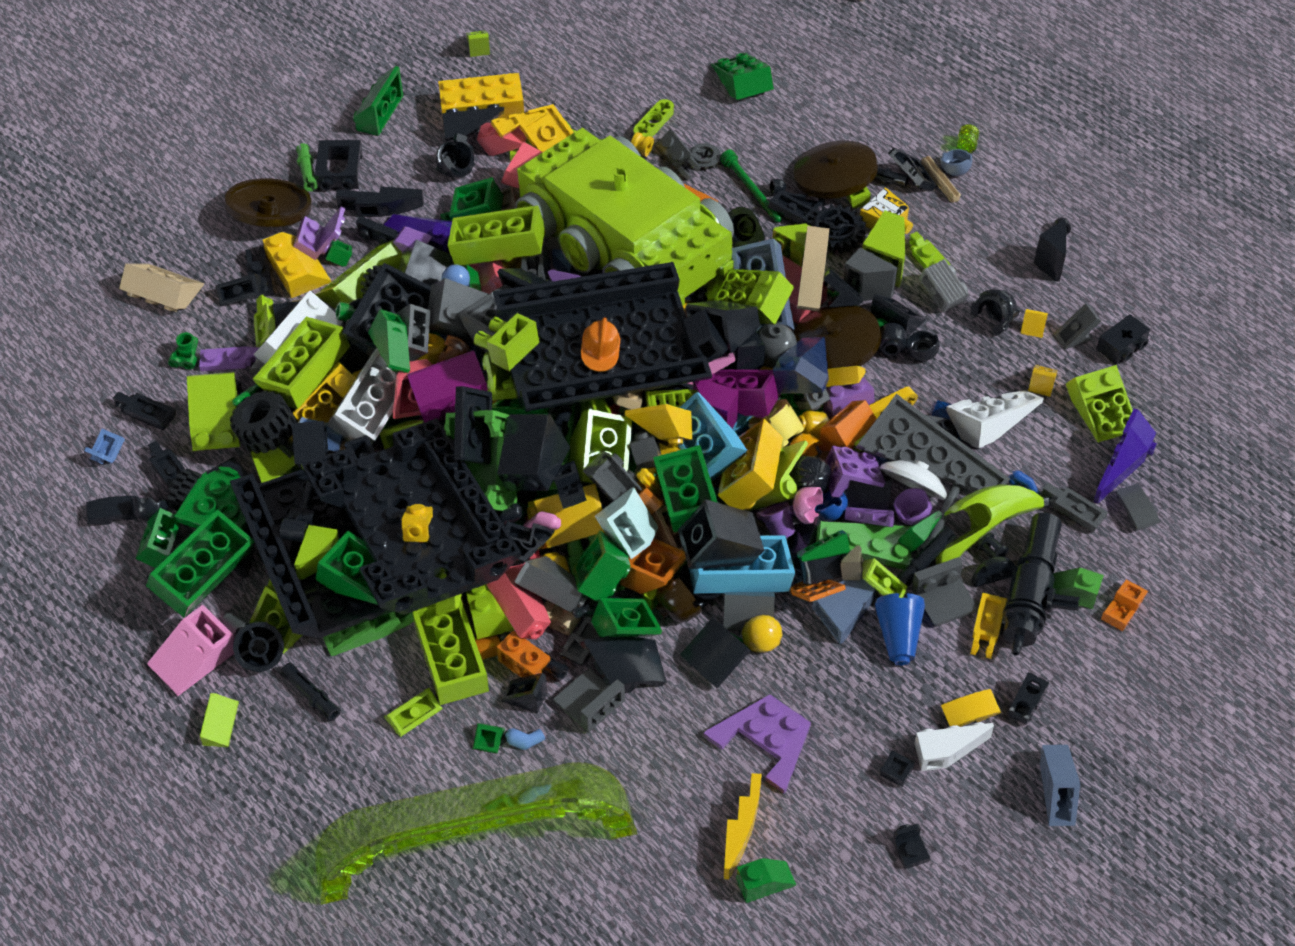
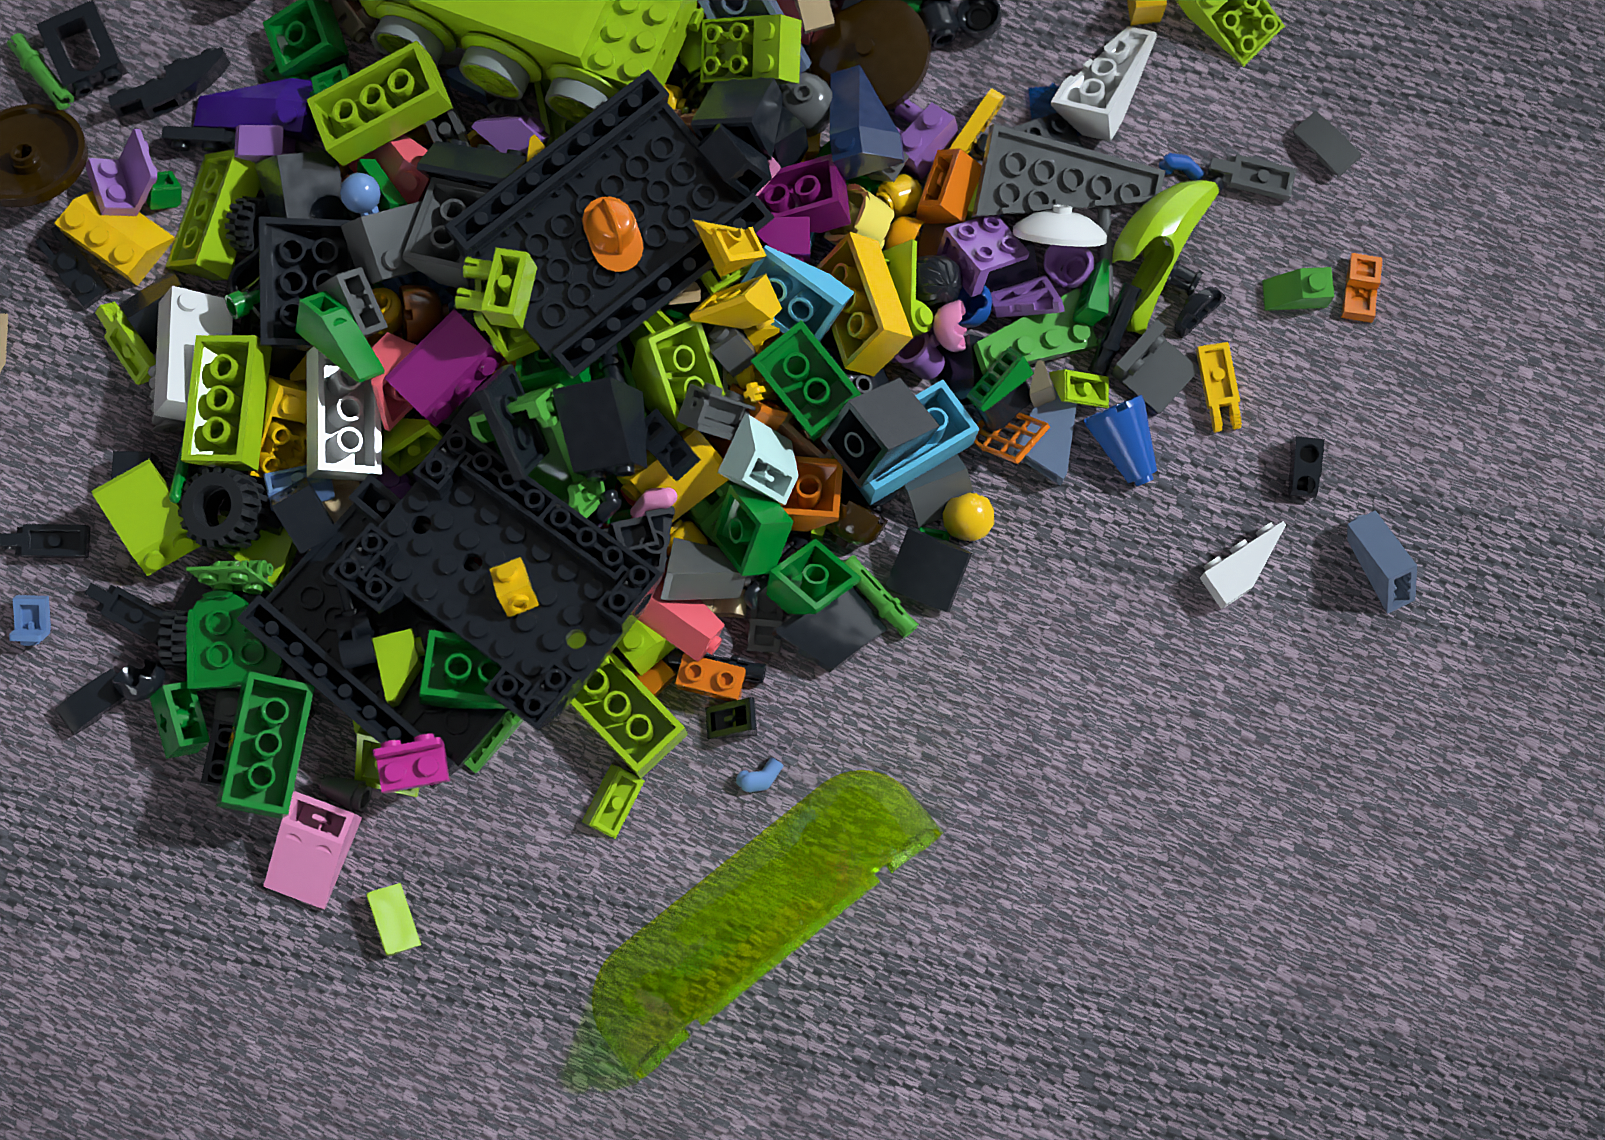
camera: 25 degrees left, 25 degrees up
green plate [168,332,198,369] -> none
medium lavender hinge [199,346,259,371] -> none
black slope [215,274,261,306] -> none
black cylinder [233,621,284,672] -> none
black pin [280,662,341,721] -> none
green slope [473,723,505,754] -> none
dark grey bracket [554,669,625,733] -> none
medium lavender wing [704,695,811,794] -> none
yellow slope [724,773,762,880] -> none
green slope [736,858,796,903] -> none
yellow slope [826,366,866,387] -> none
black plate [879,750,915,787] -> none
black bracket [892,823,930,869] -> none
yellow slope [941,689,1001,727] -> none
piece [1002,513,1080,656] -> none
dark purple wedge [1093,408,1157,504] -> none
none -> bright green hinge [186,560,276,594]
none -> dark pink bracket [373,734,450,794]
none -> yellow slope [692,219,766,277]
none -> bright green pin [844,555,919,639]

